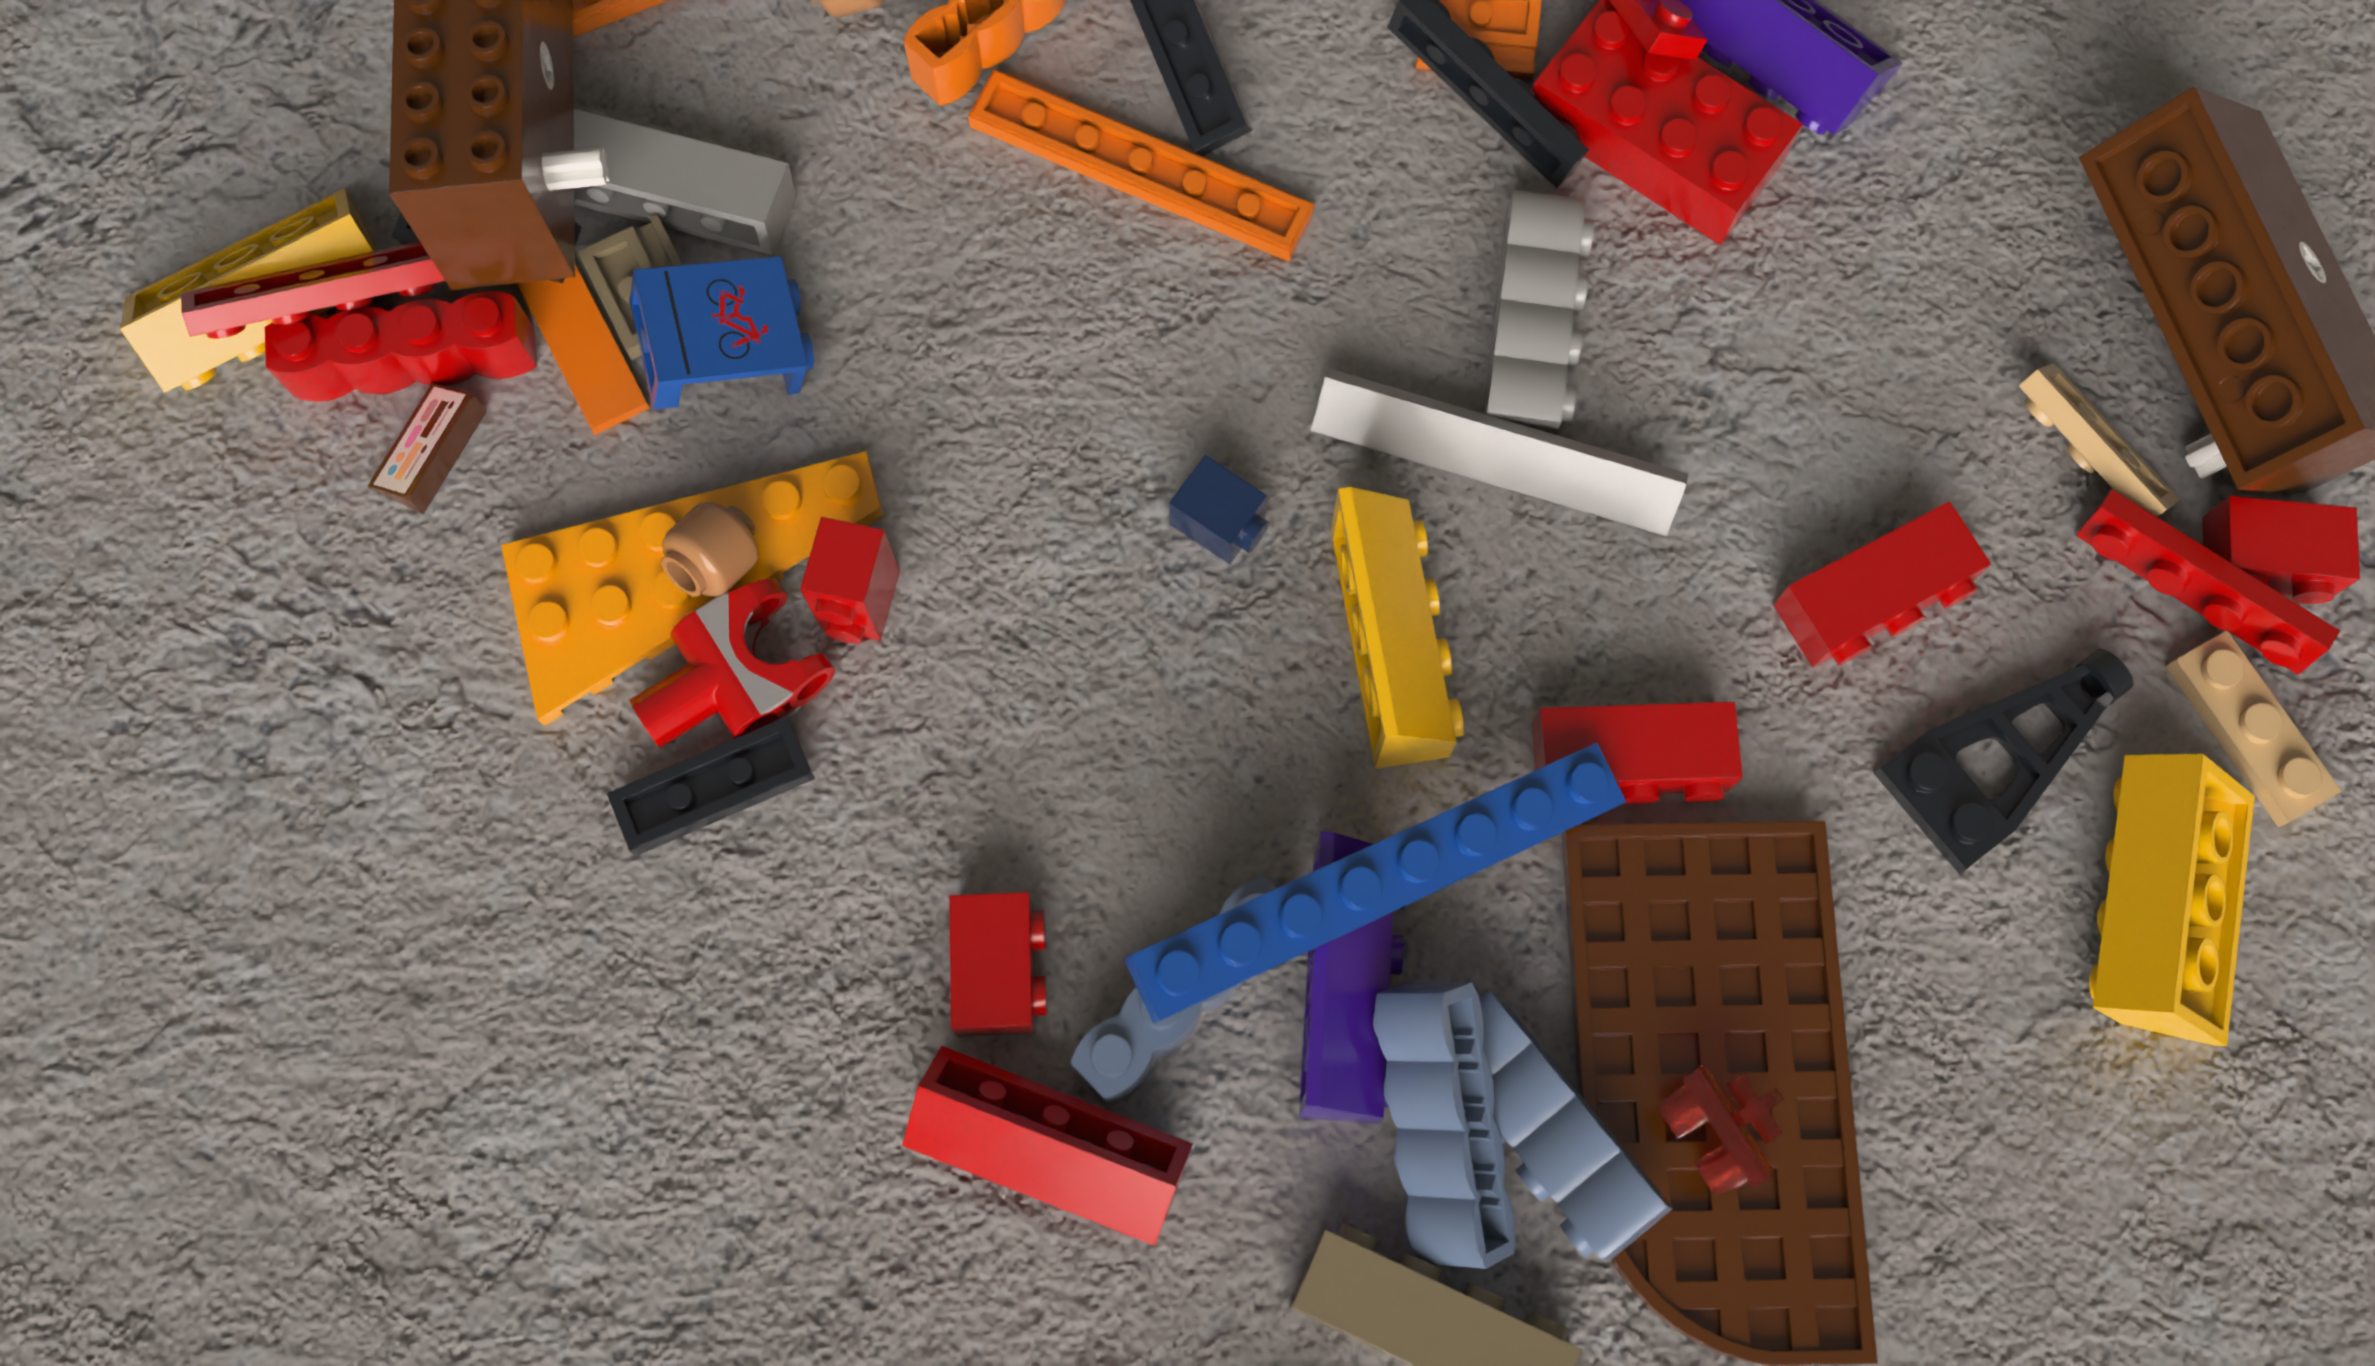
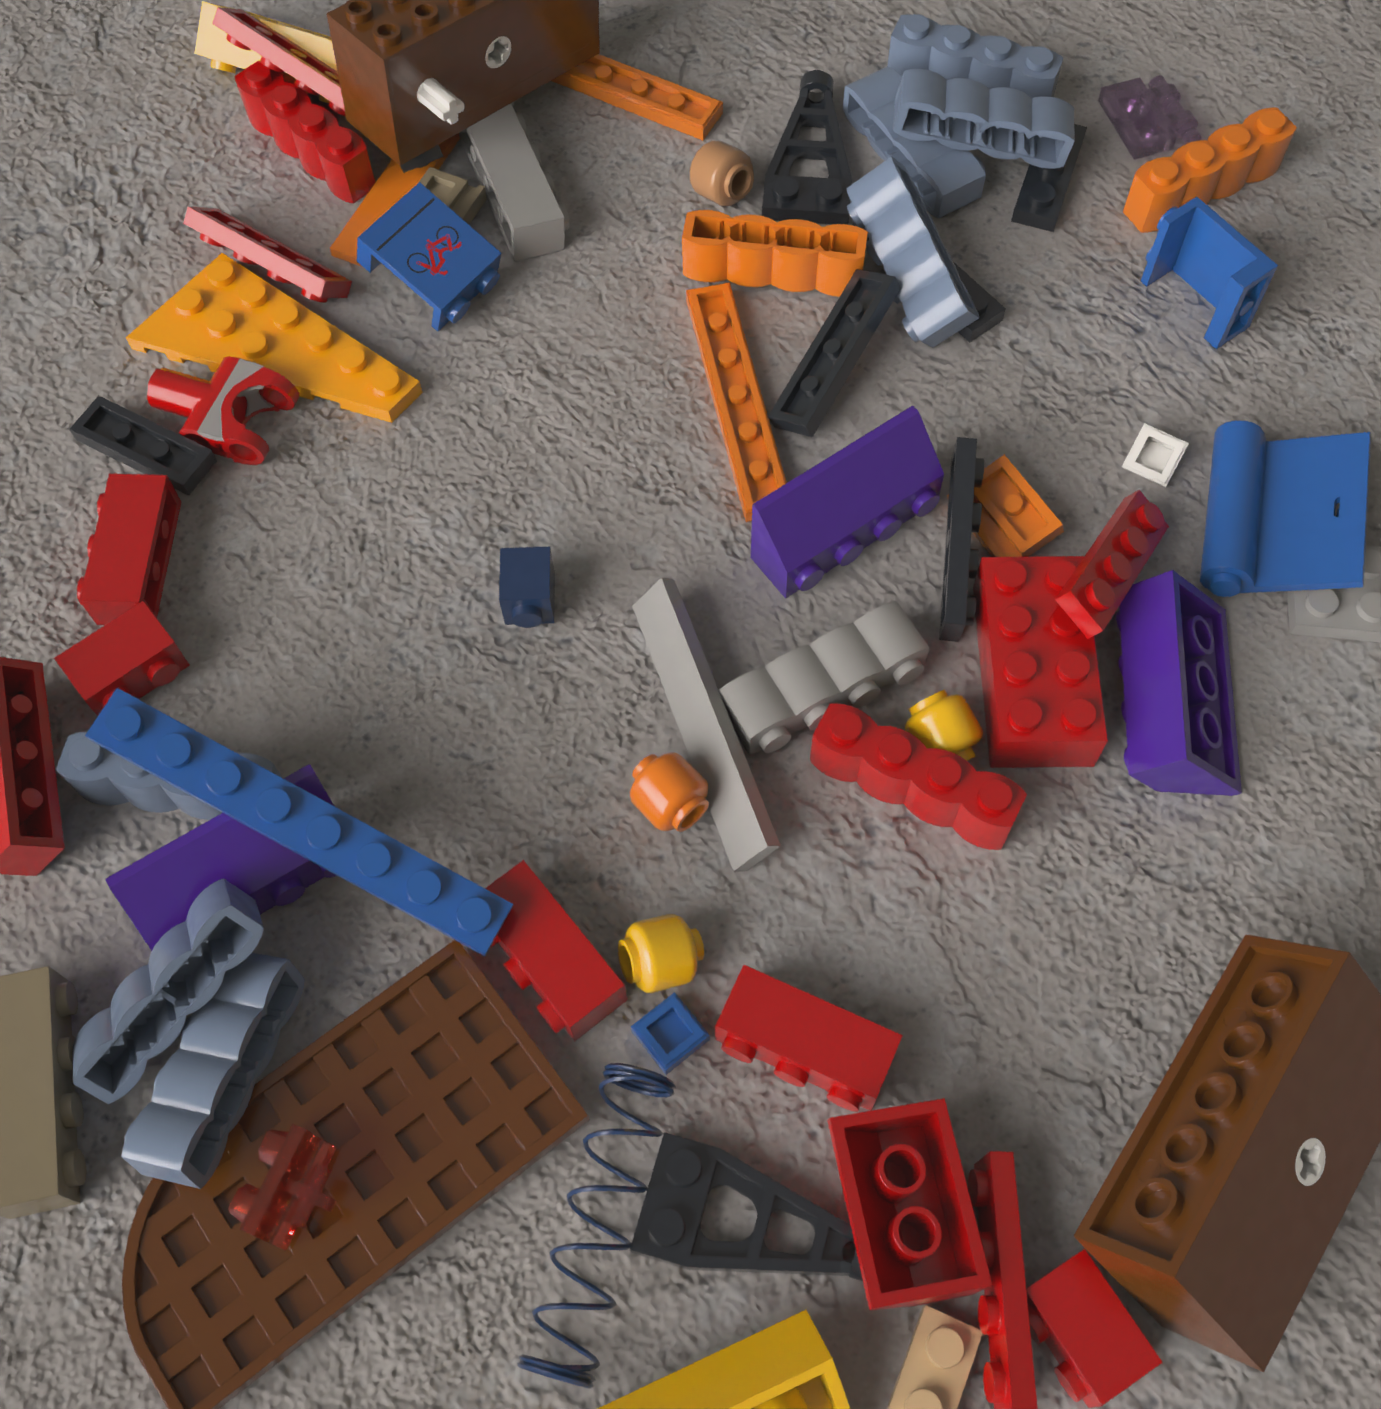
camera: 55 degrees right, 10 degrees down
slope [368,383,487,515] -> none
medium nougat head [661,502,758,597] -> none
red brick [800,516,900,644] -> none
yellow slope [1330,487,1464,769] -> none
tan plate [2019,363,2181,517] -> none
none -> red brick [77,474,182,625]
none -> plate [183,206,352,303]
none -> dark blue piece [517,1063,676,1389]
none -> yellow head [618,914,704,993]
none -> orange head [630,752,709,832]
none -> blue tile [631,992,710,1075]
none -> dark purple slope [750,405,944,599]
none -> red brick [810,703,1027,850]
none -> red slope [827,1098,993,1310]
none -> yellow head [904,689,983,761]

